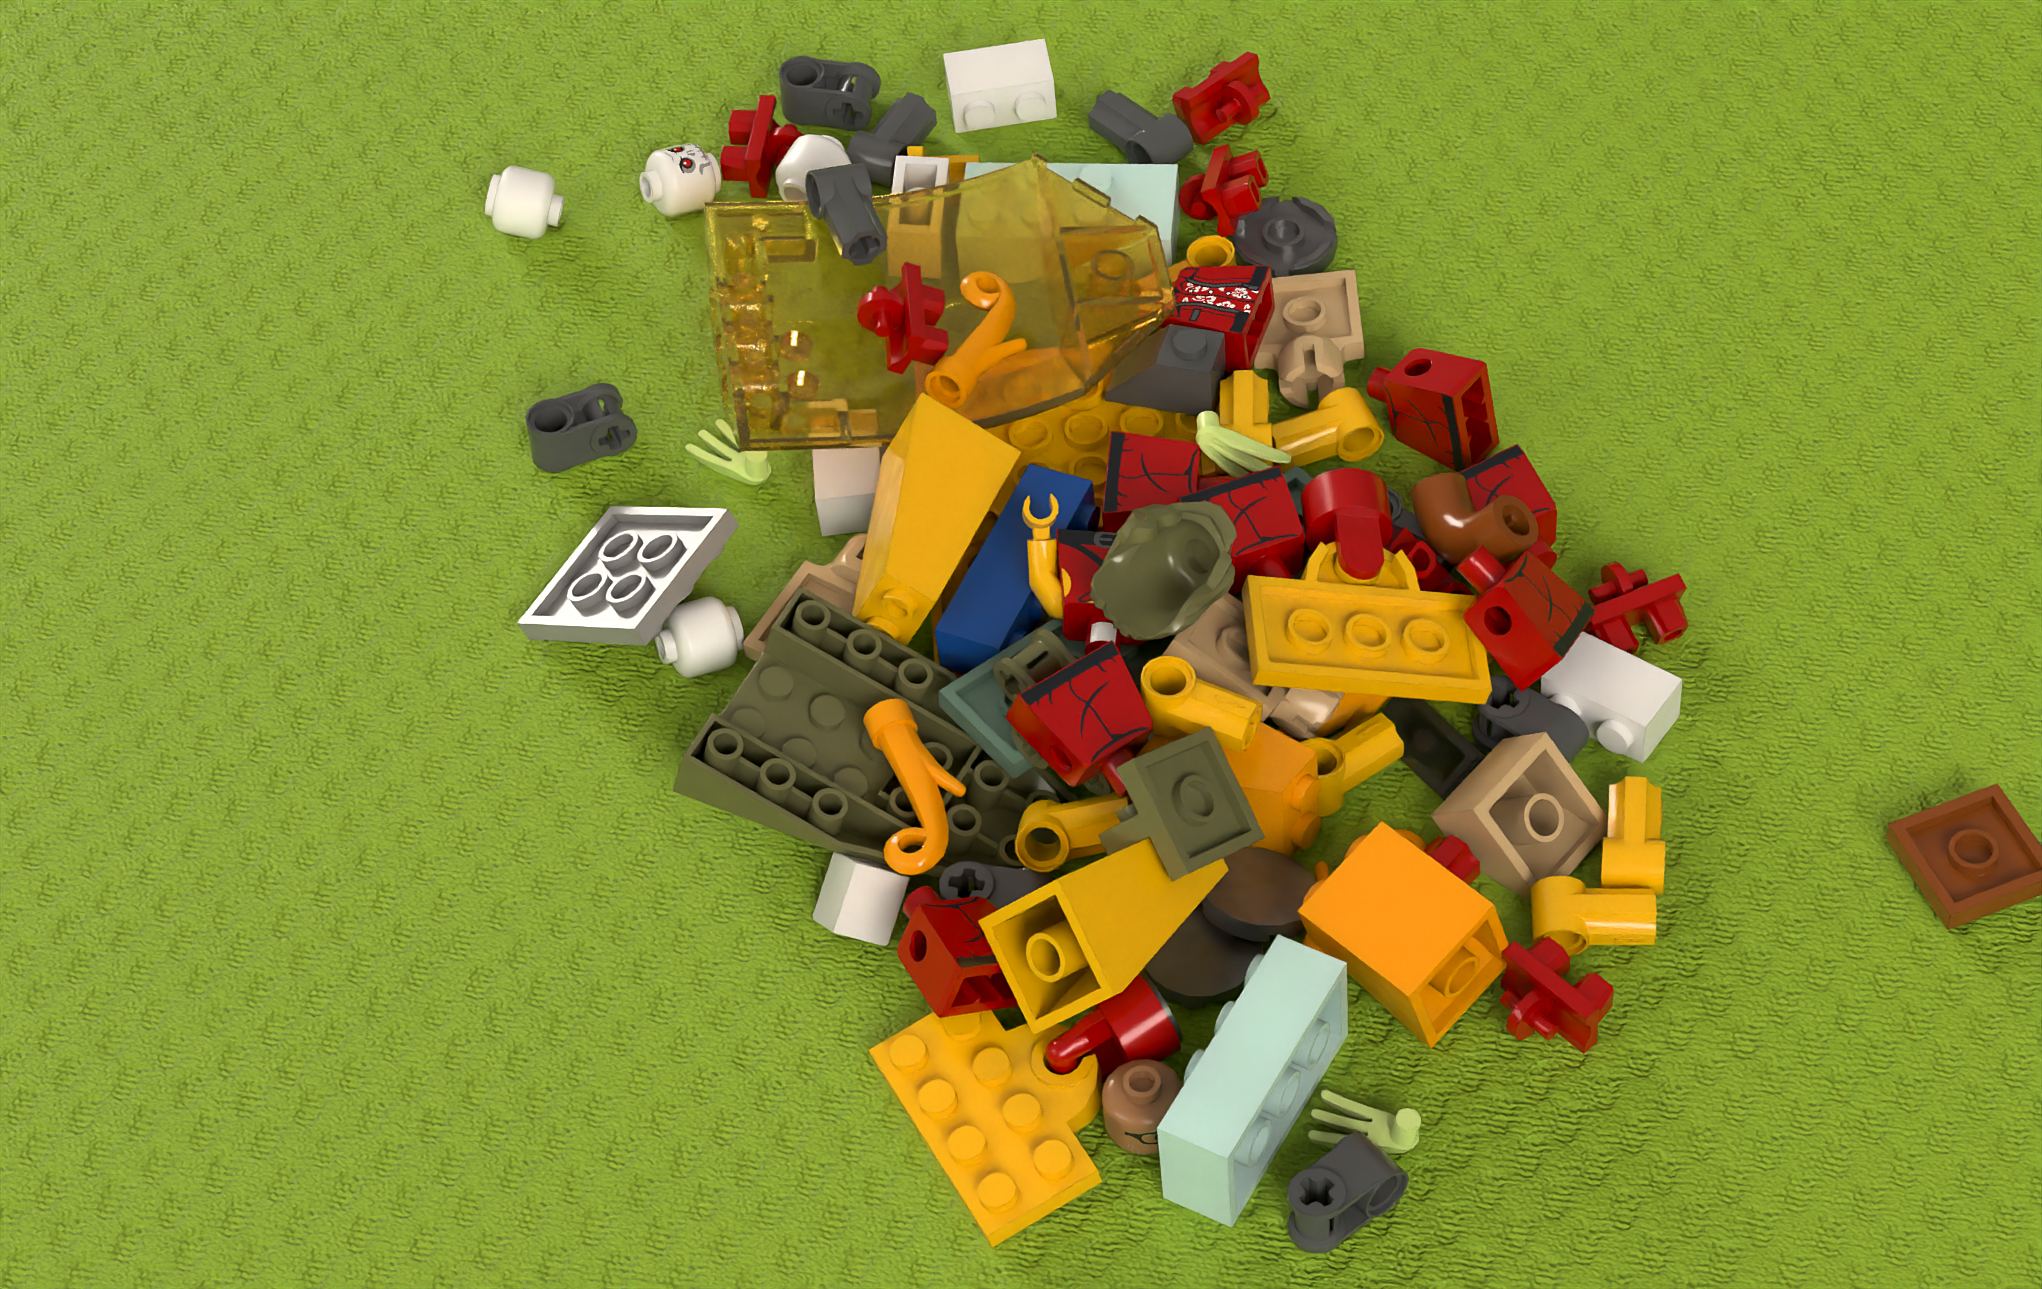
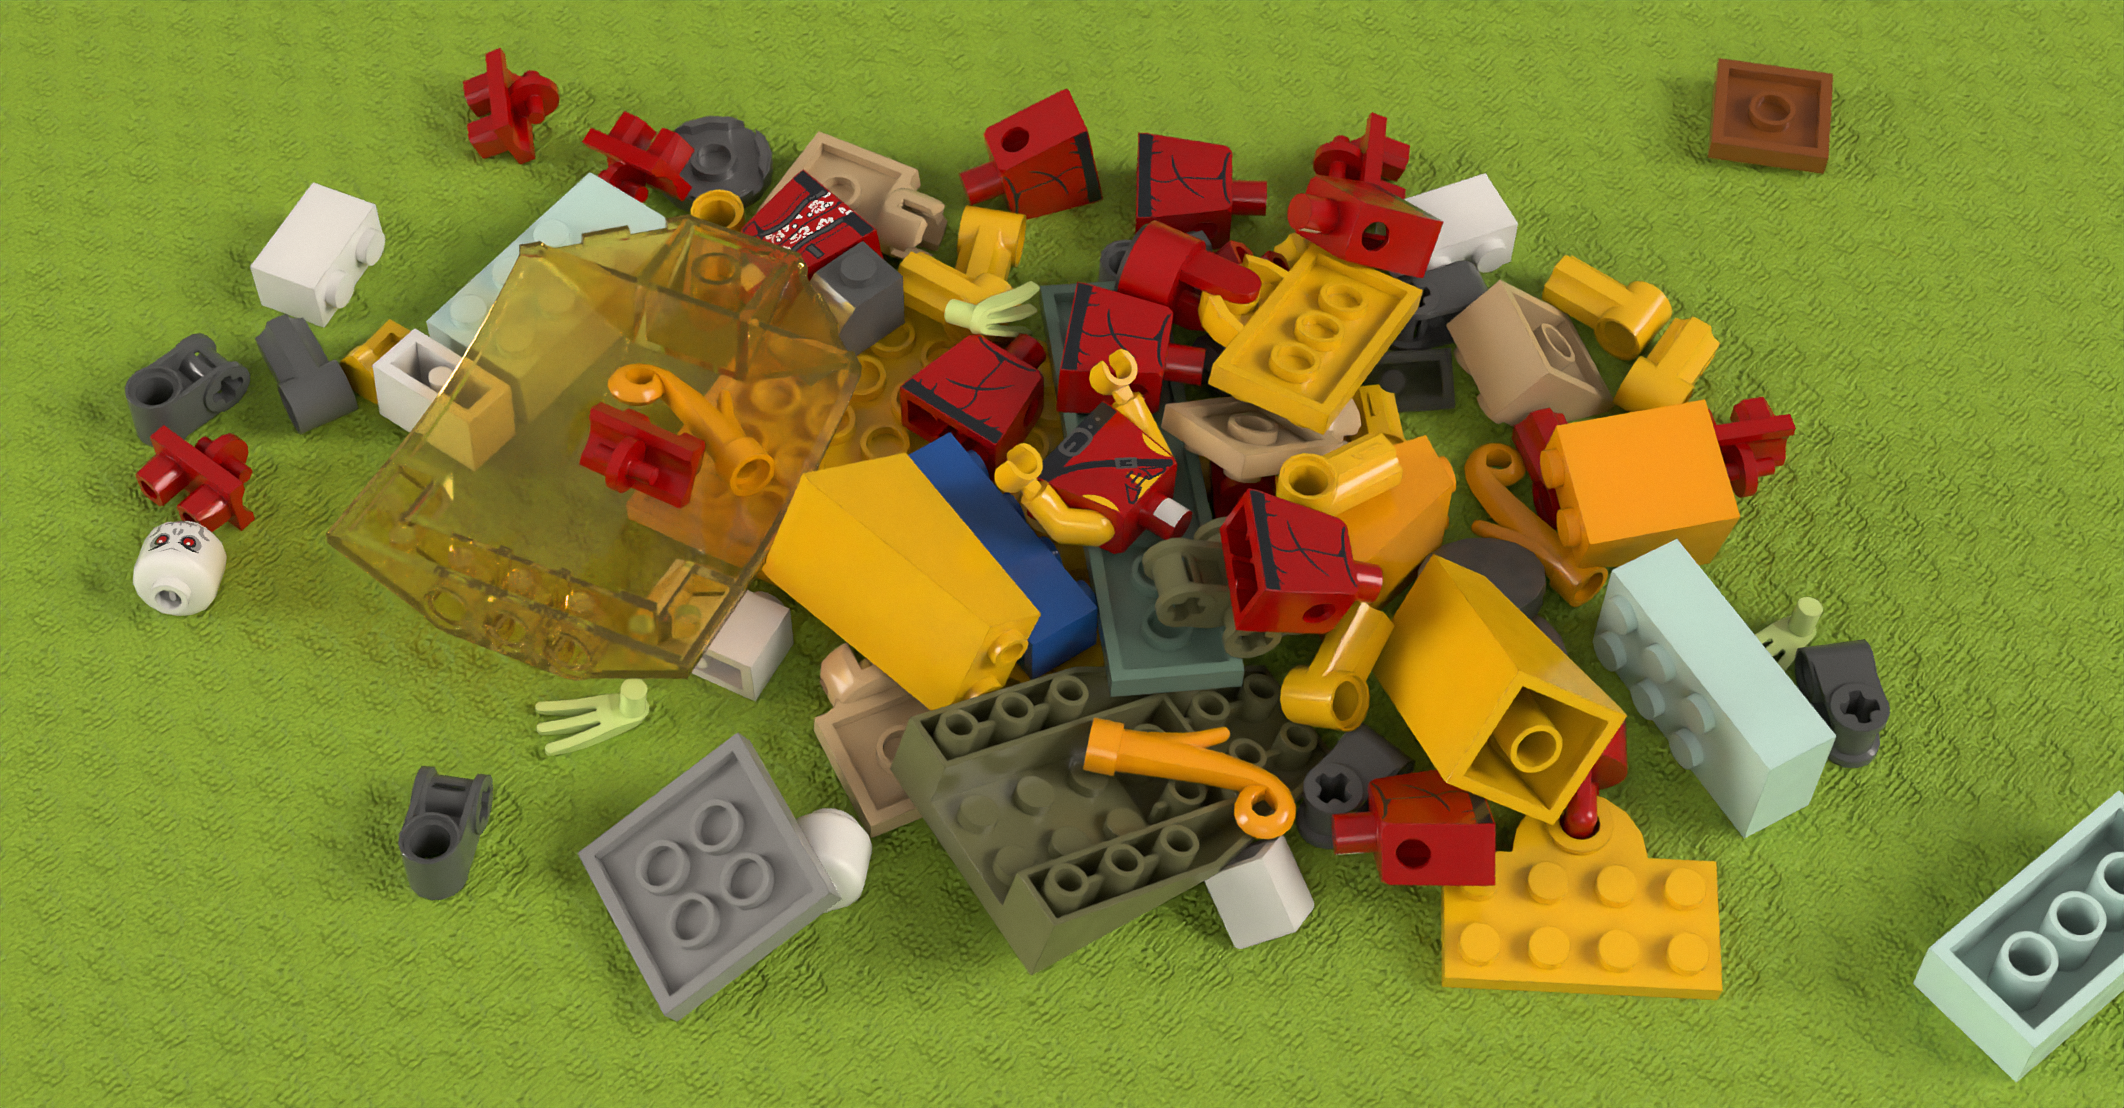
camera: 65 degrees left, 5 degrees up
white head [484,165,565,240] -> none
white head [776,134,852,213] -> none
dark grey piece [805,162,888,266] -> none
dark grey piece [1088,90,1194,164] -> none
olive hair [1090,501,1237,641] -> none
olive bracket [1098,726,1265,882] -> none
medium nougat head [1102,1059,1183,1155] -> none
dark orange cylinder [1410,473,1539,567] -> none

